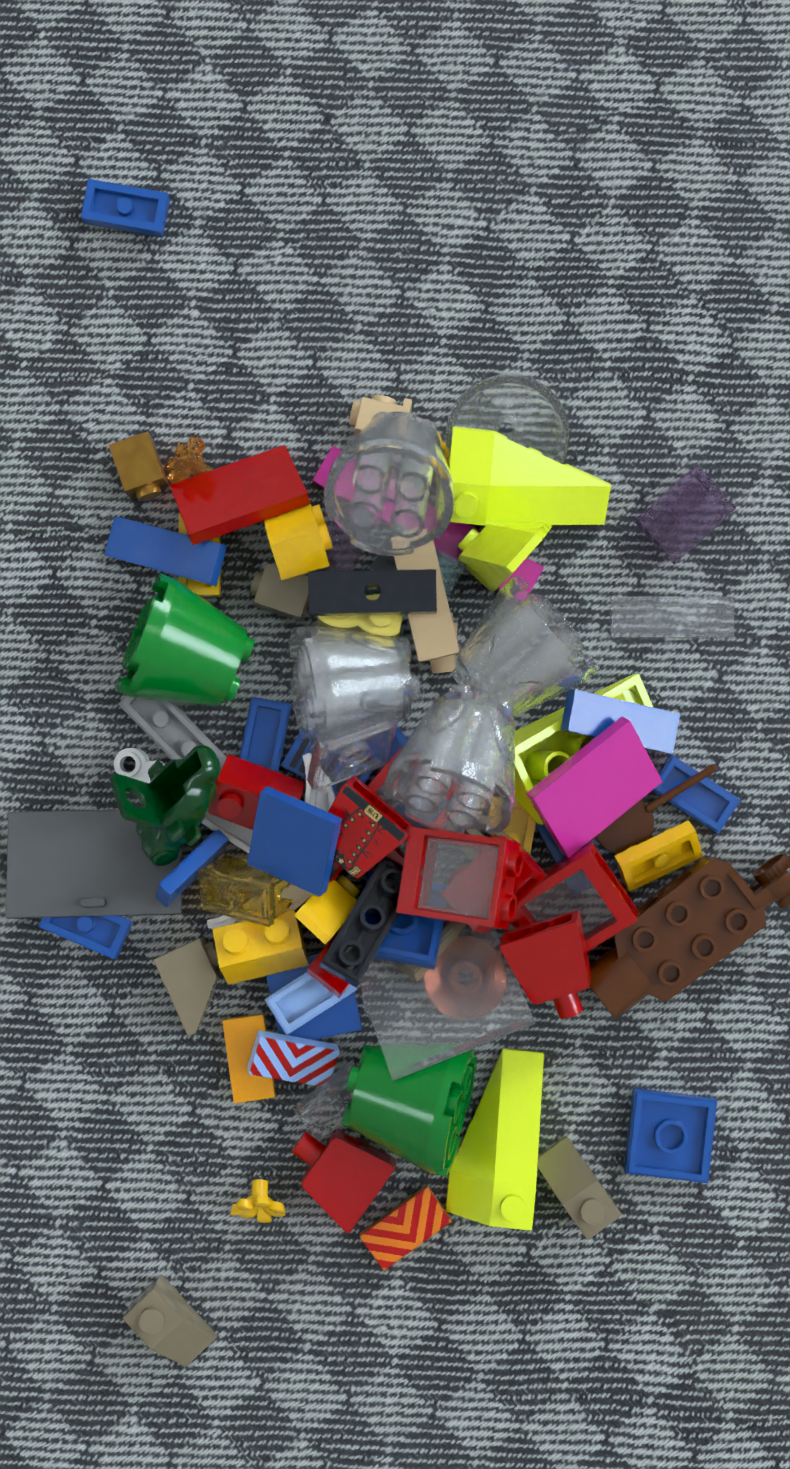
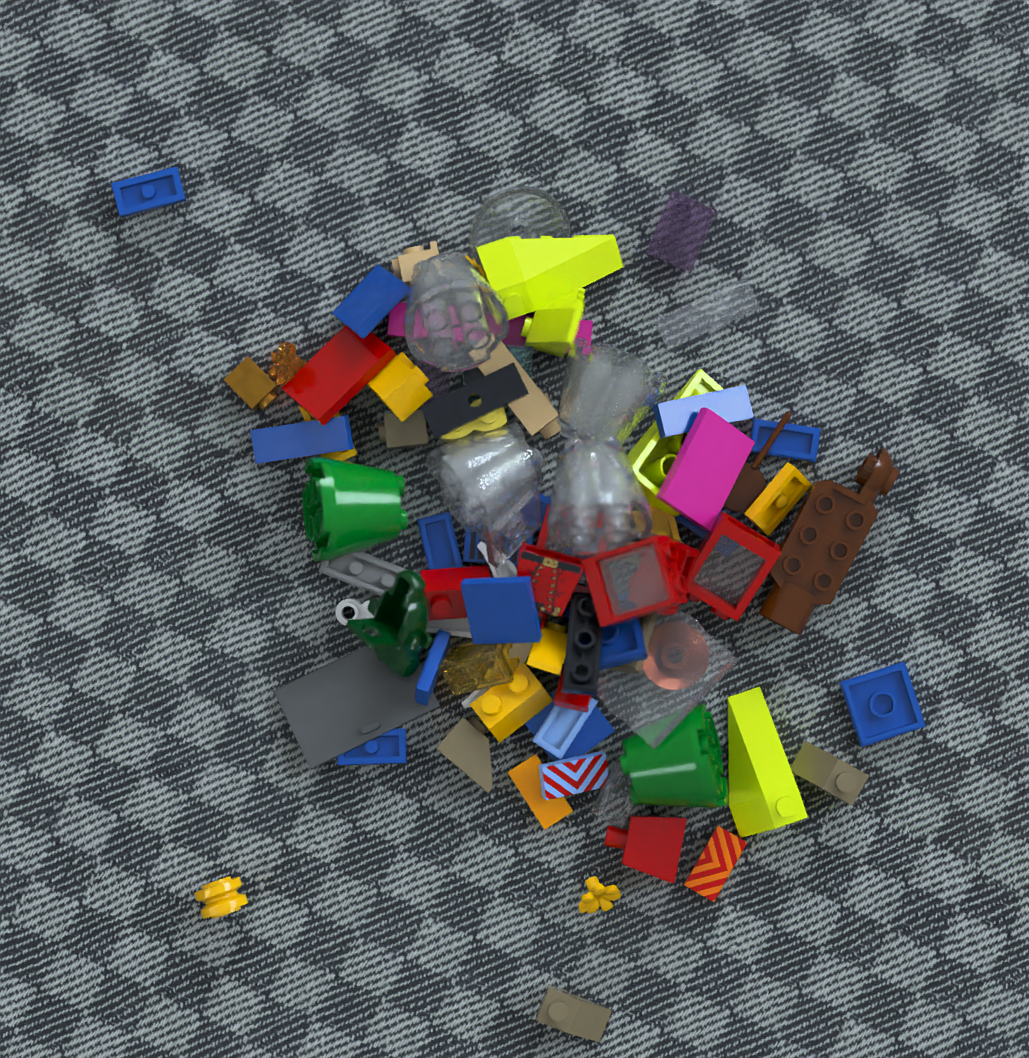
camera: 20 degrees left, 0 degrees up
red torso [499,909,591,1019] -> none
none -> blue tile [332,264,410,339]

